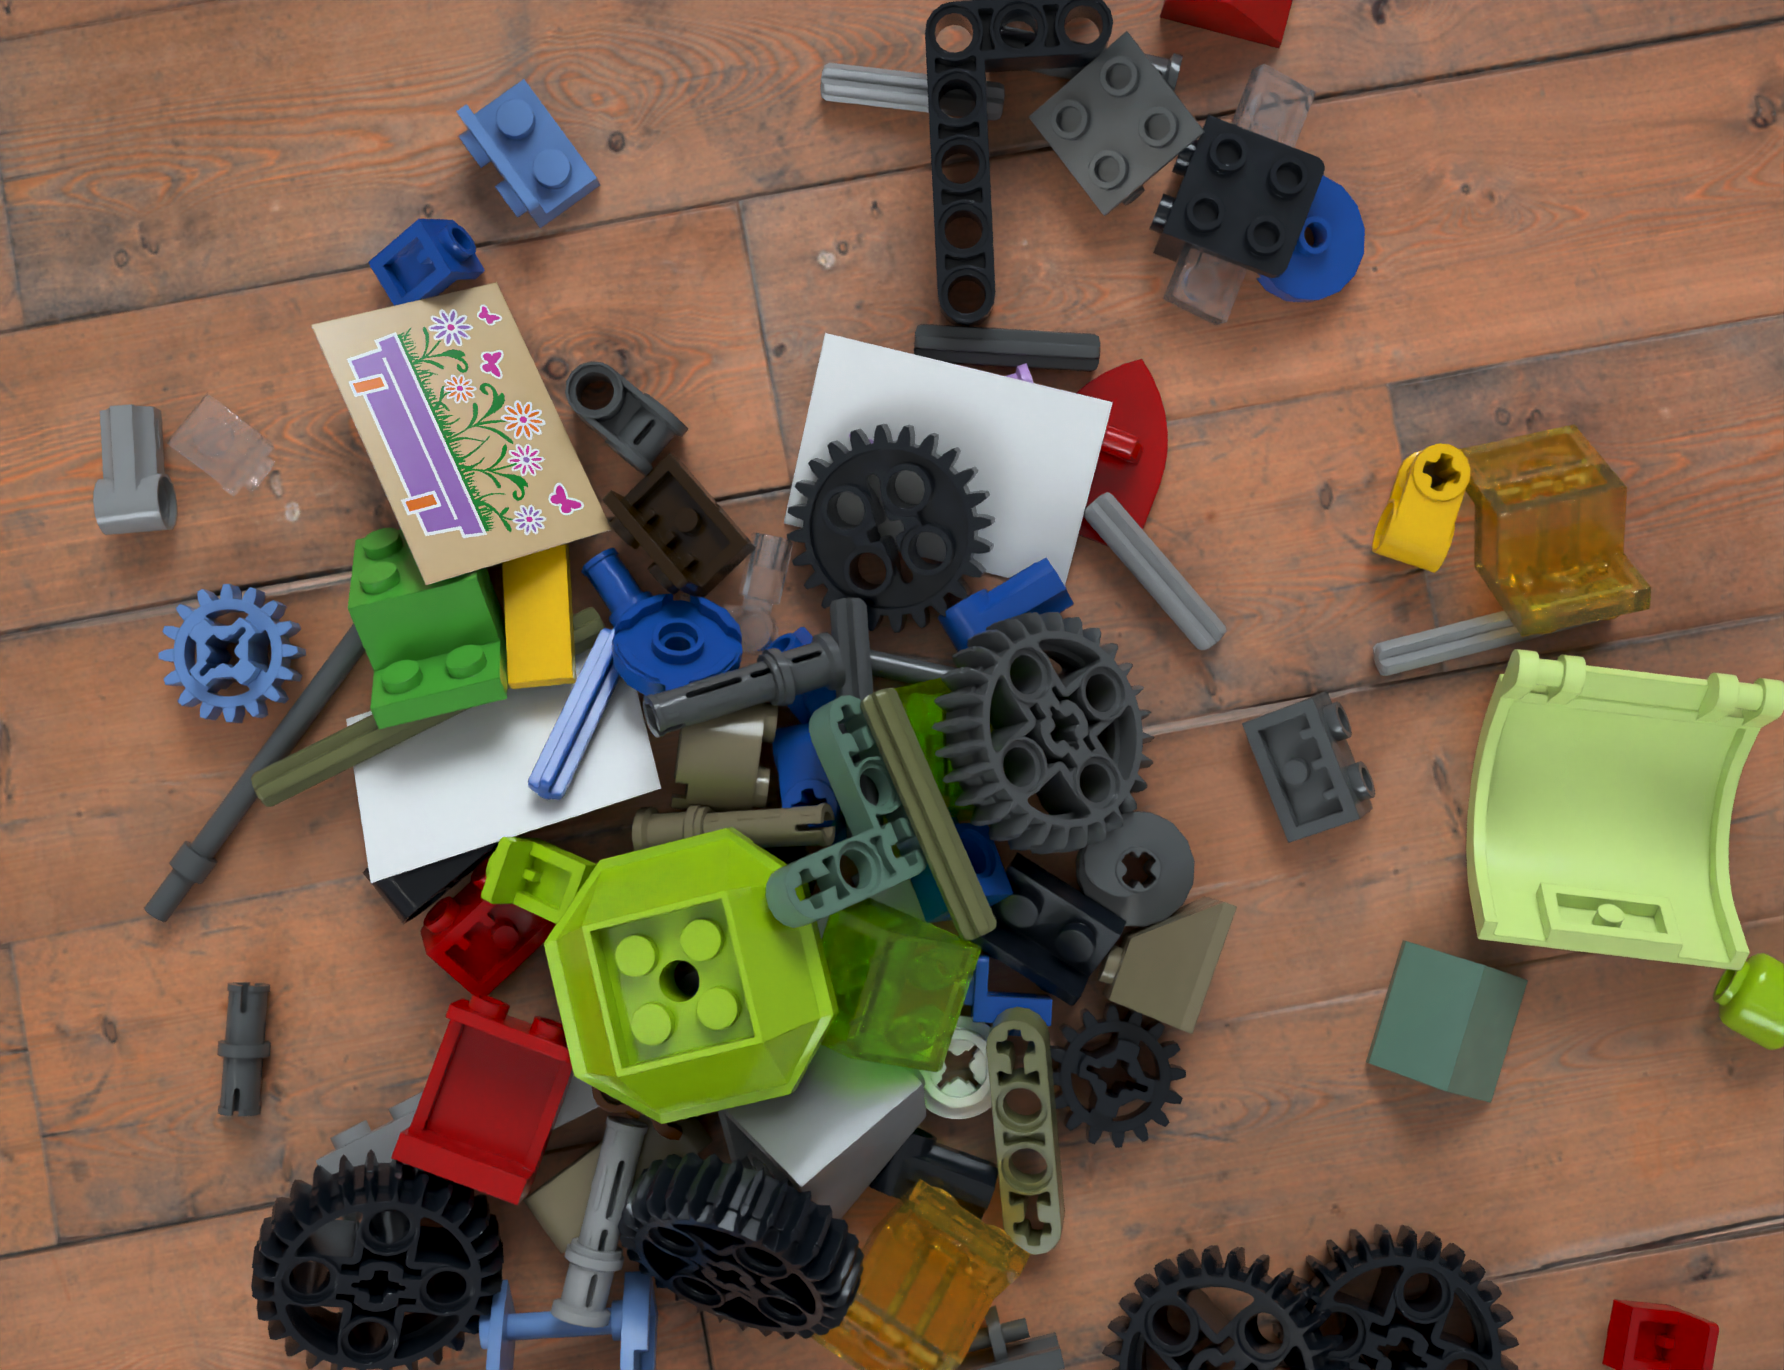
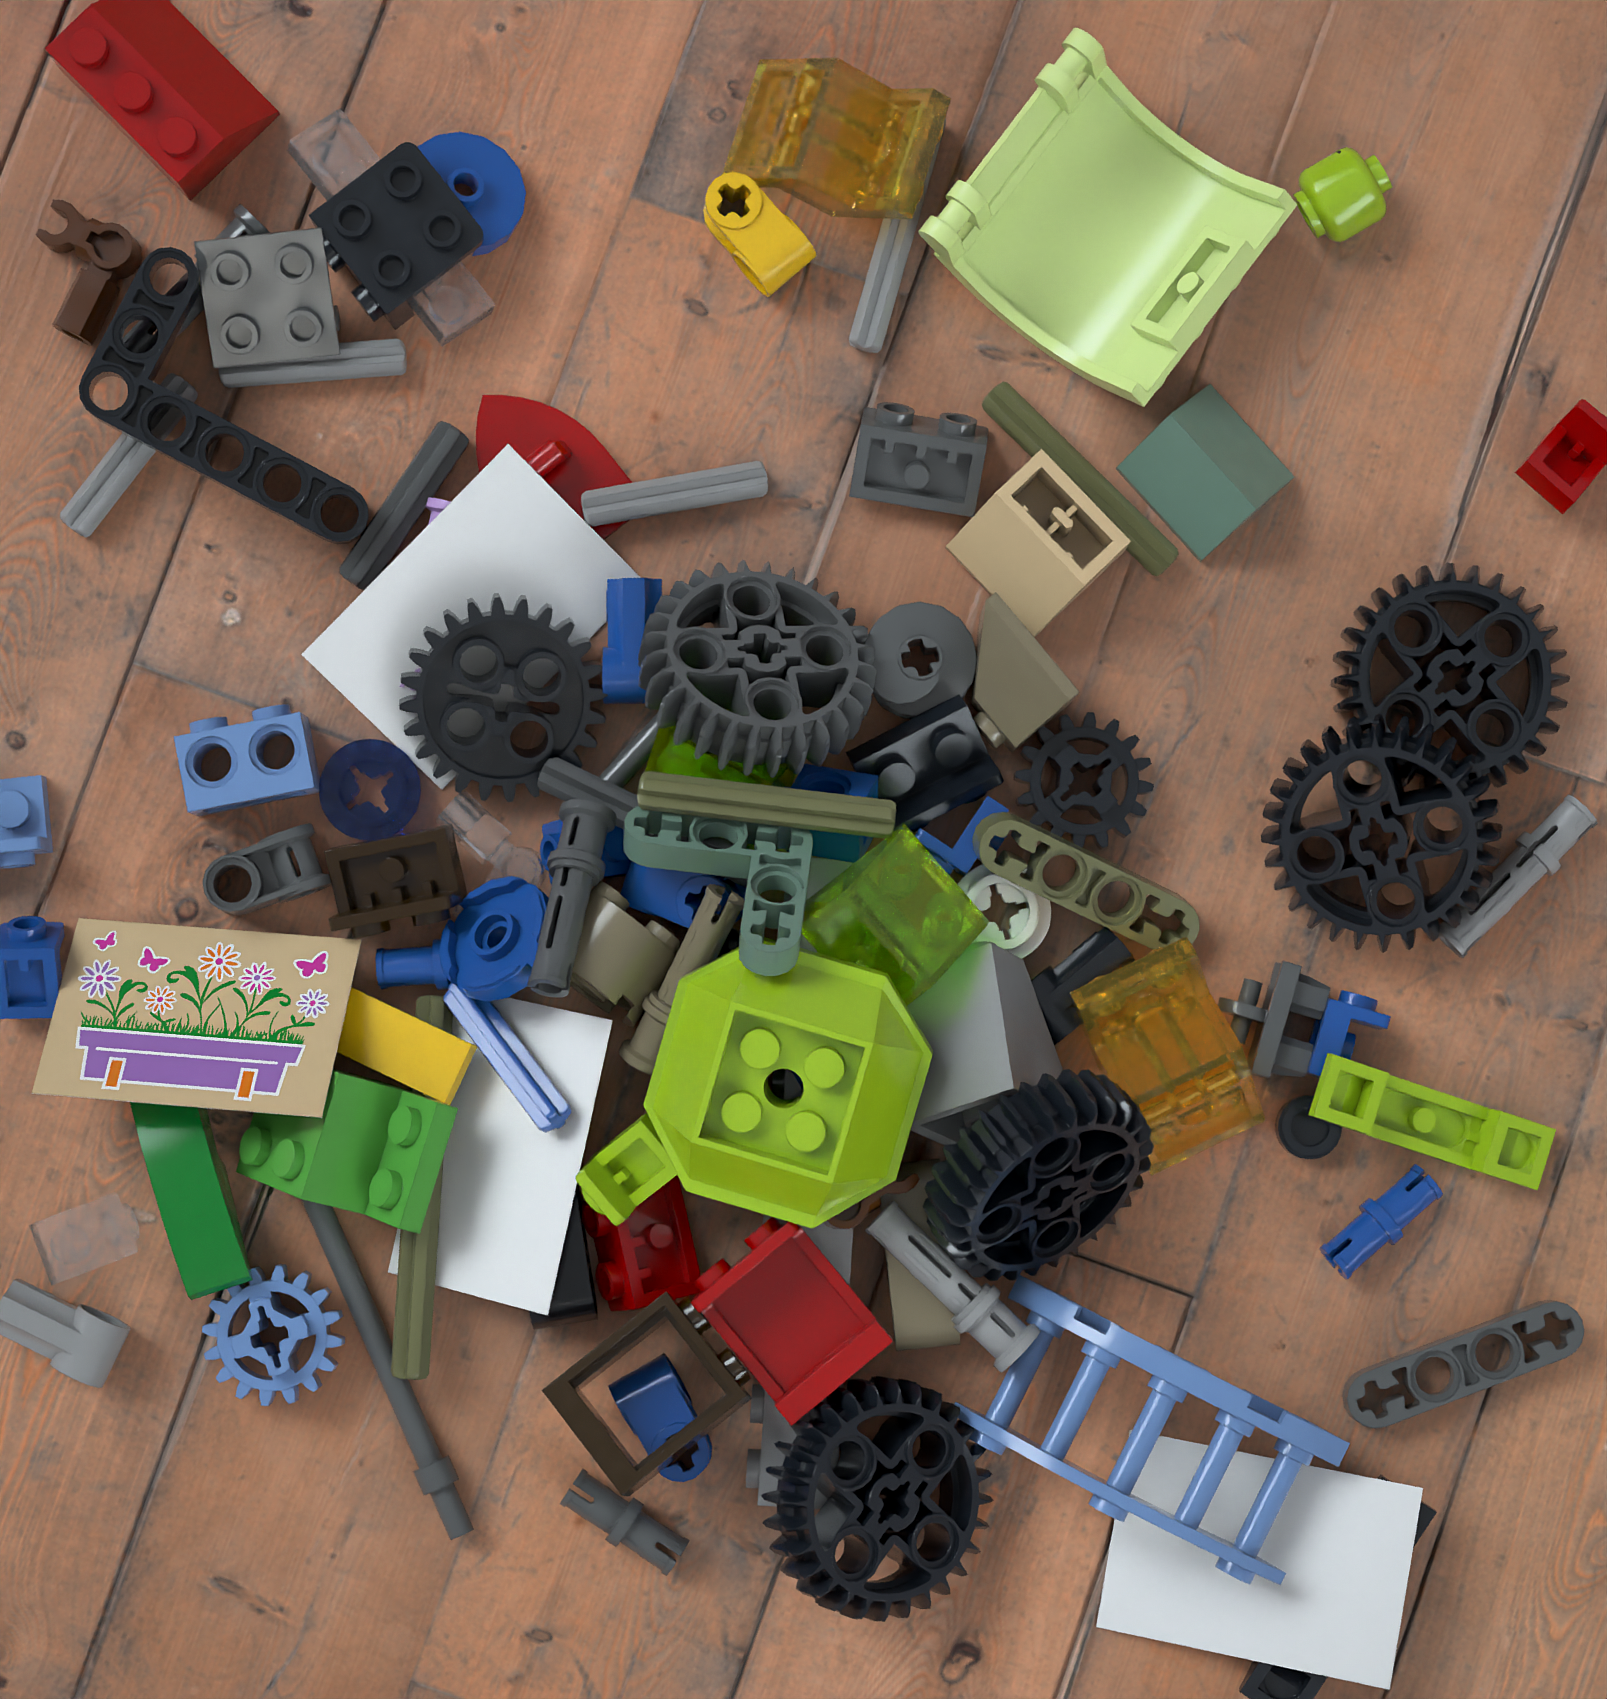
camera: 65 degrees left, 0 degrees up
none -> green slope [130,1102,253,1300]
none -> medium blue brick [174,704,322,816]
none -> light grey axle [219,339,407,388]
none -> clear blue gear [319,739,422,840]
none -> dark brown window [542,1292,752,1496]
none -> blue piece [608,1353,712,1482]
none -> tan slope [945,449,1131,637]
none -> olive axle [982,382,1179,576]

